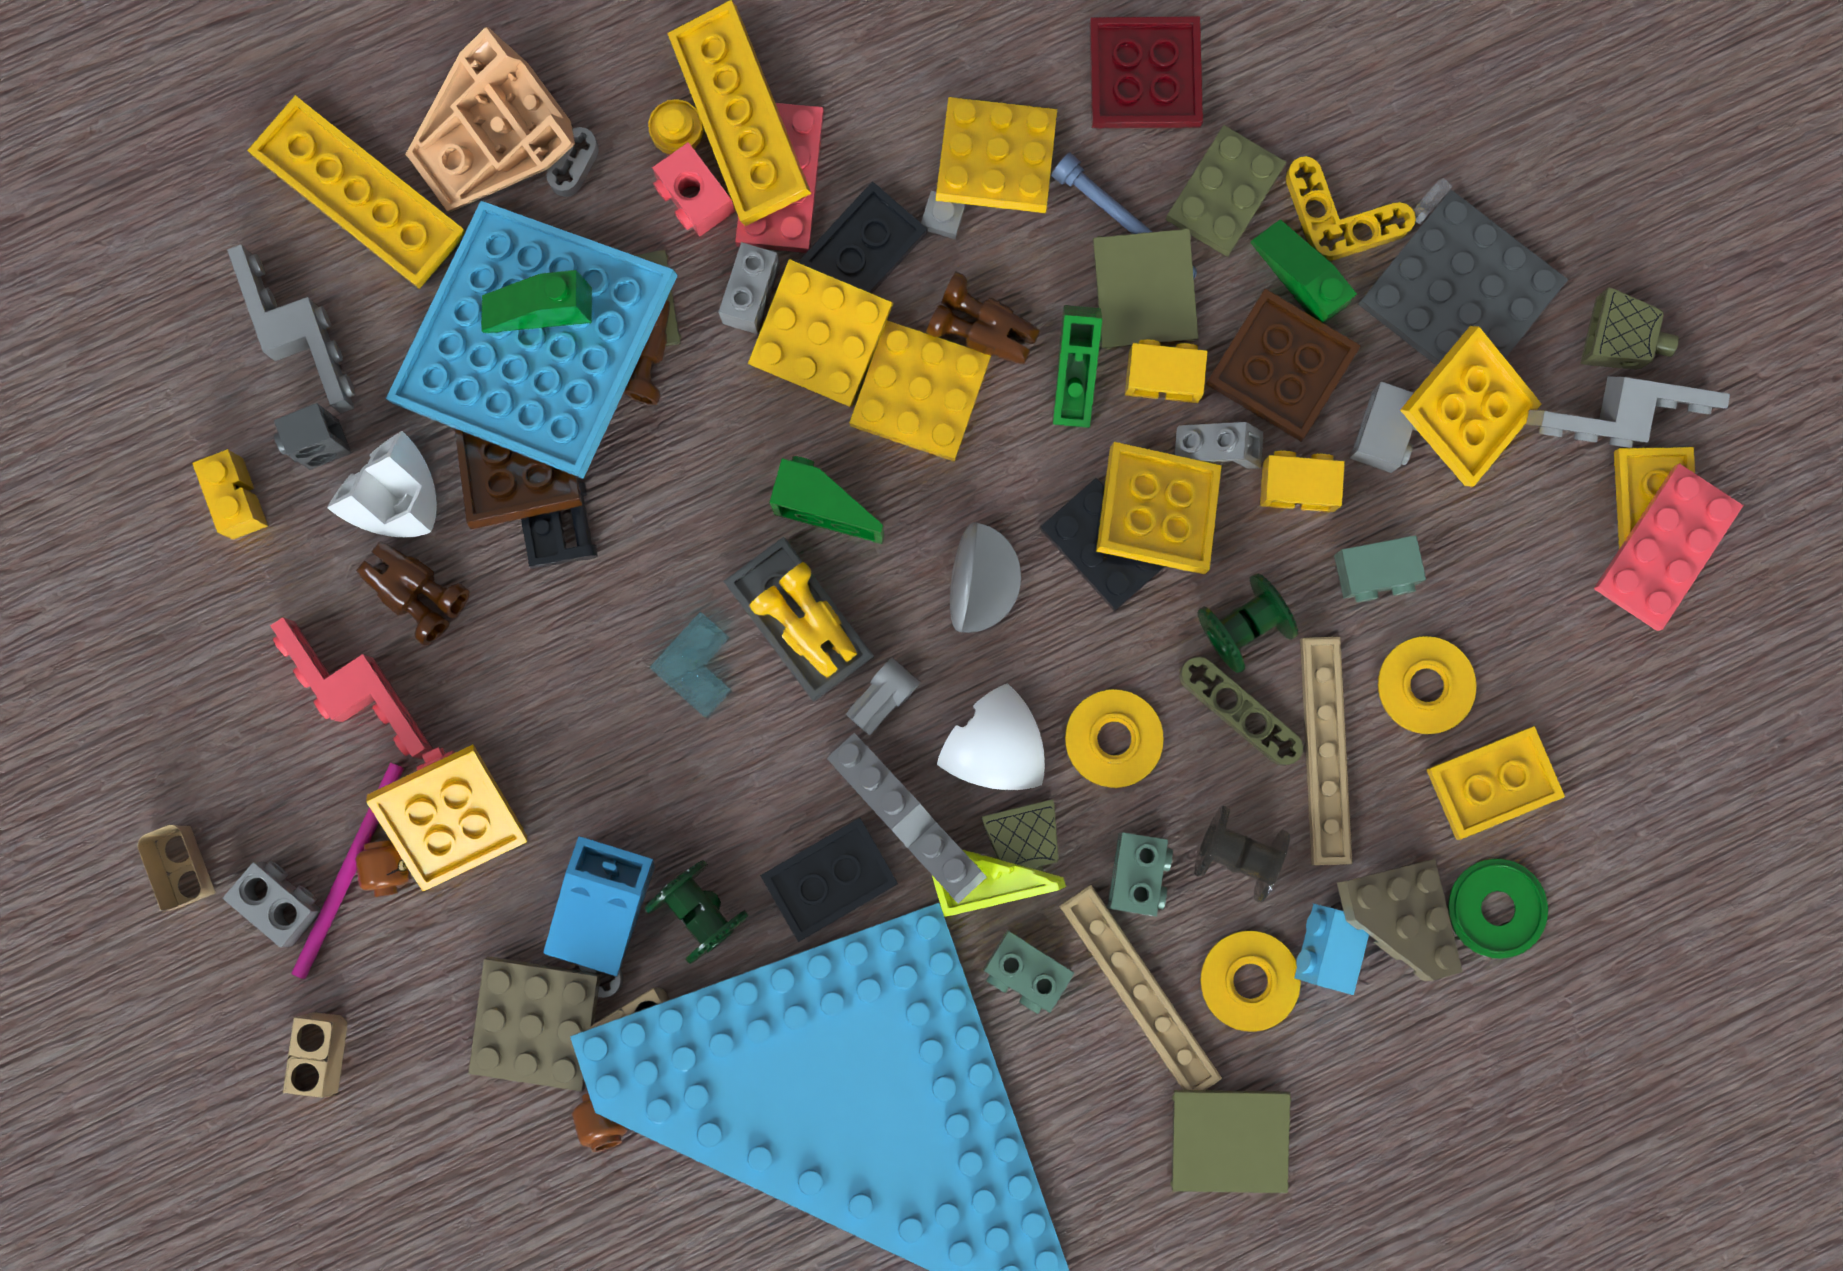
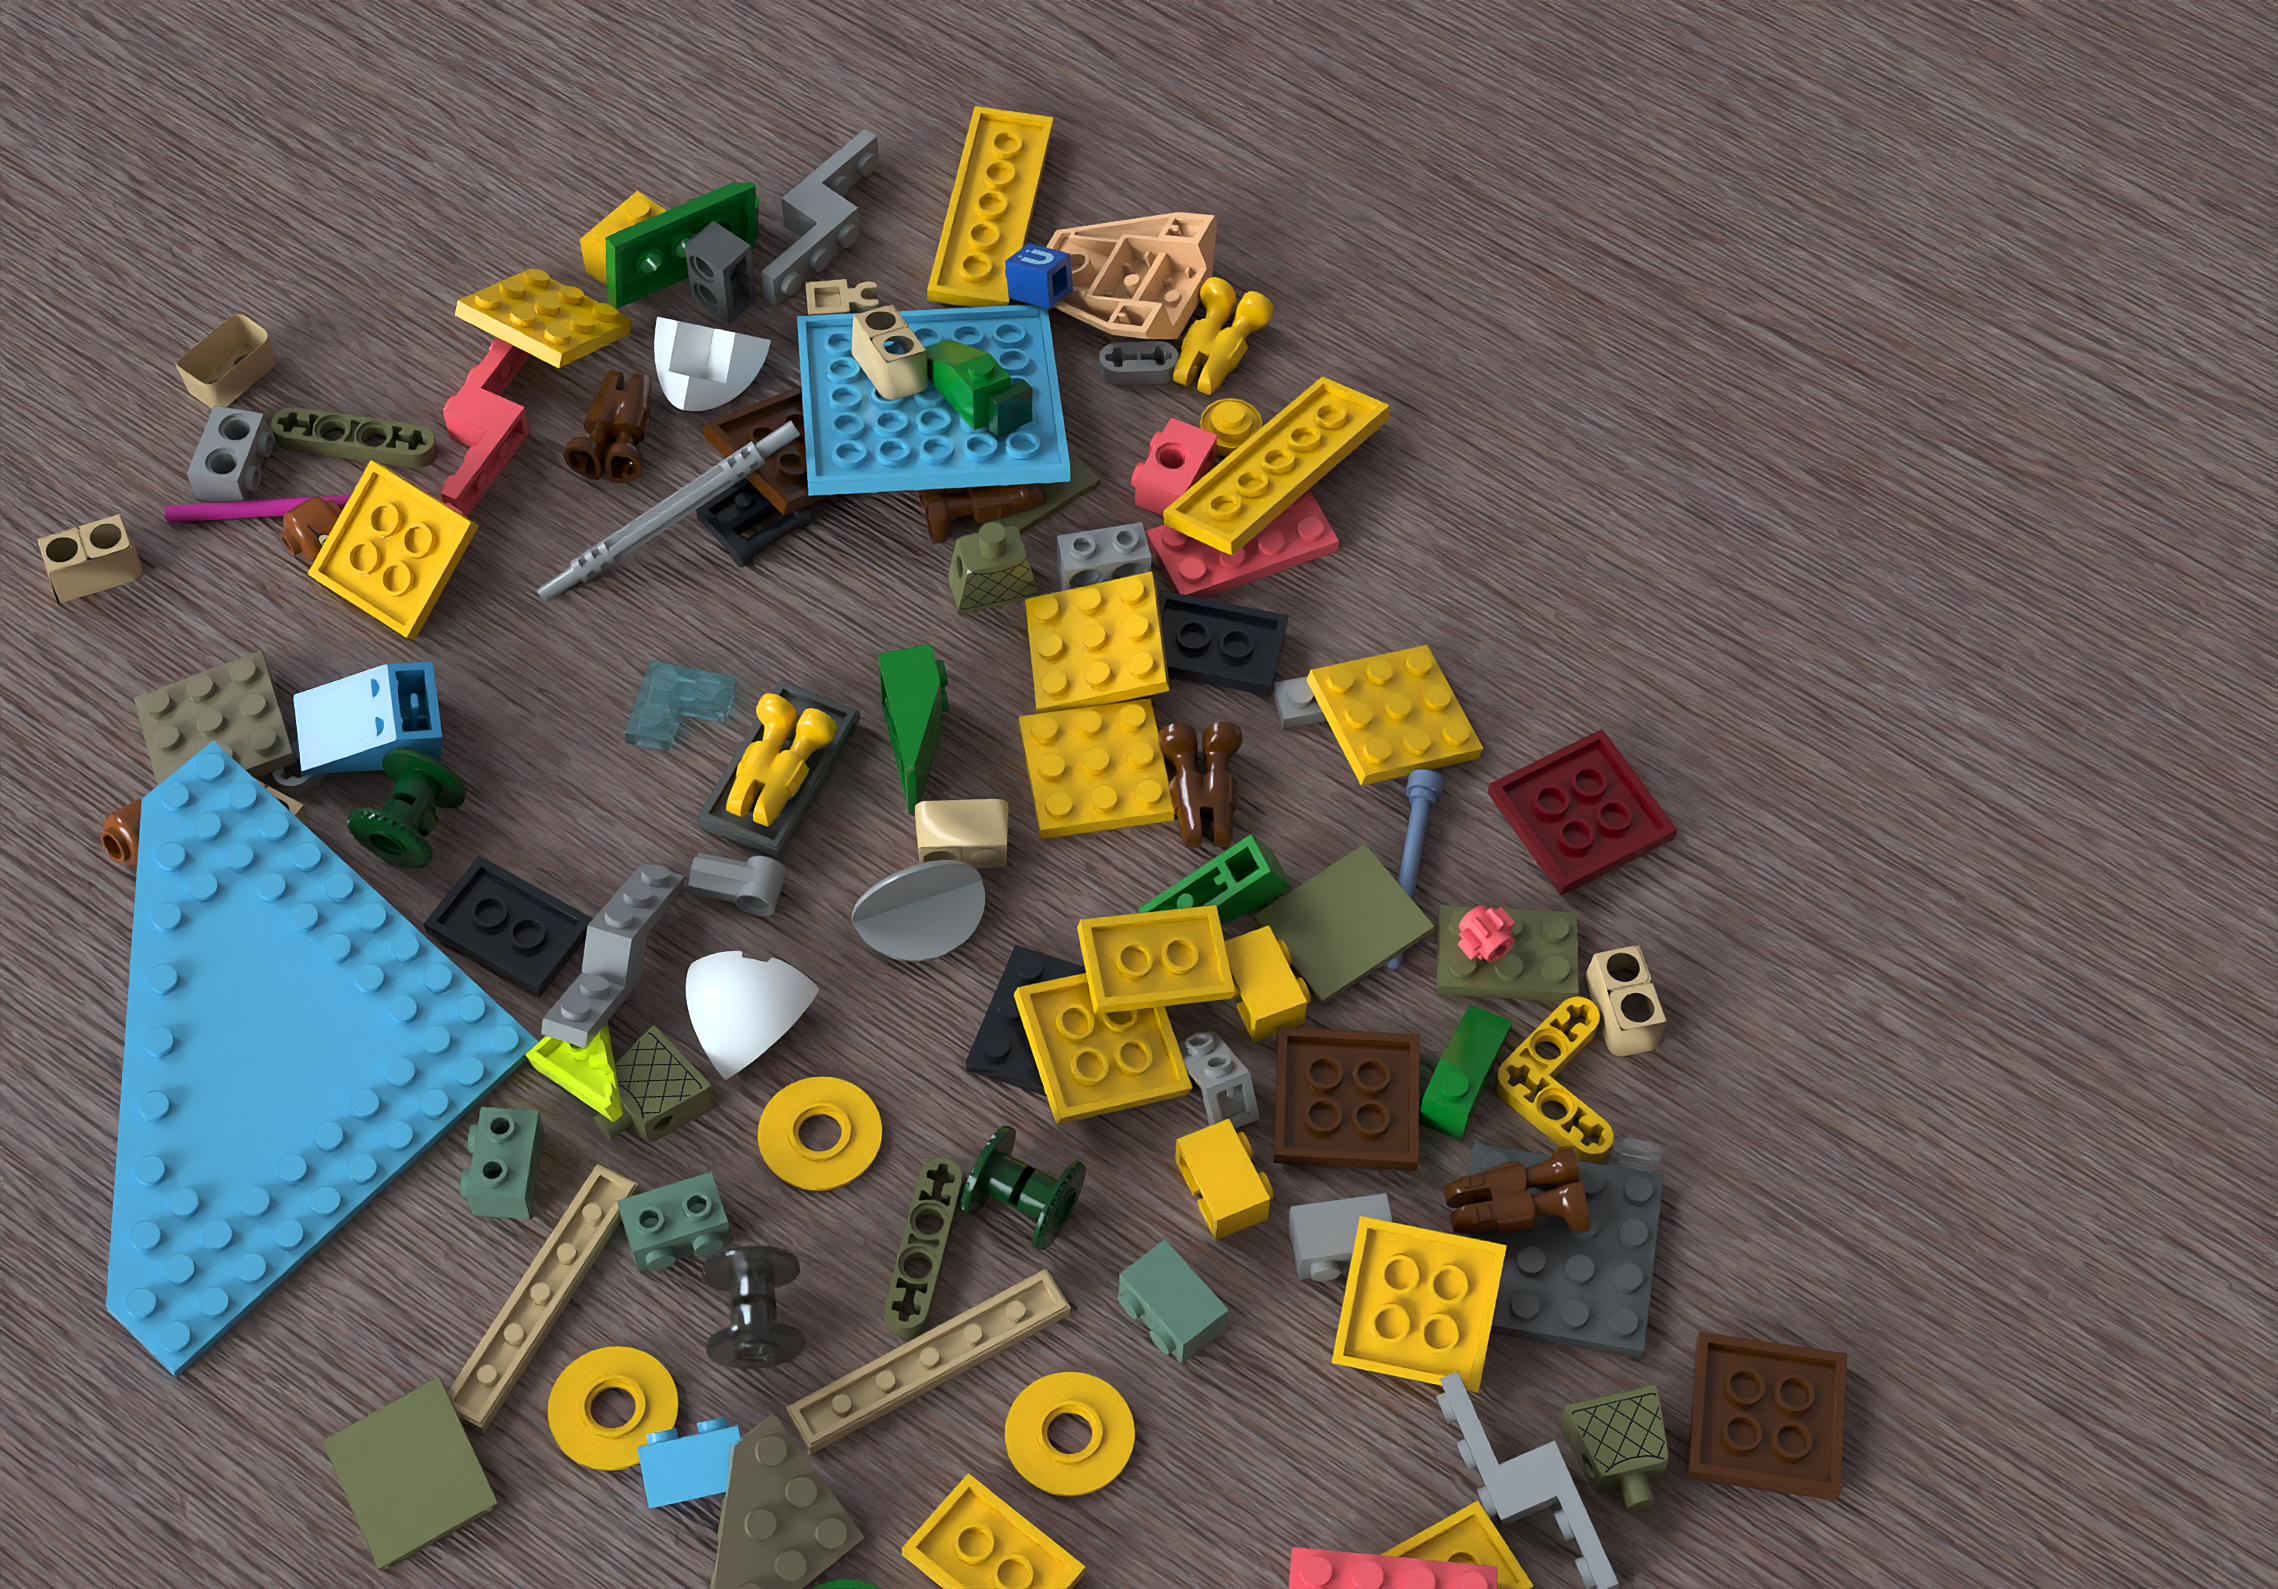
camera: 60 degrees right, 25 degrees down
none -> olive beam [271,407,437,468]
none -> yellow plate [455,268,633,368]
none -> light grey axle [536,421,800,602]
none -> green hinge [605,181,759,310]
none -> tan plate [805,279,879,316]
none -> tan piece [851,304,928,400]
none -> tan piece [915,799,1009,868]
none -> olive torso [948,522,1039,615]
none -> dark green tile [988,380,1032,437]
none -> blue brick [1005,243,1073,309]
none -> yellow plate [1077,905,1235,1014]
none -> yellow piece [1173,277,1274,395]
none -> reddish brown piece [1443,1146,1590,1235]
none -> coral gear [1457,905,1516,963]
none -> tan piece [1584,945,1667,1057]
none -> reddish brown plate [1686,1332,1847,1501]

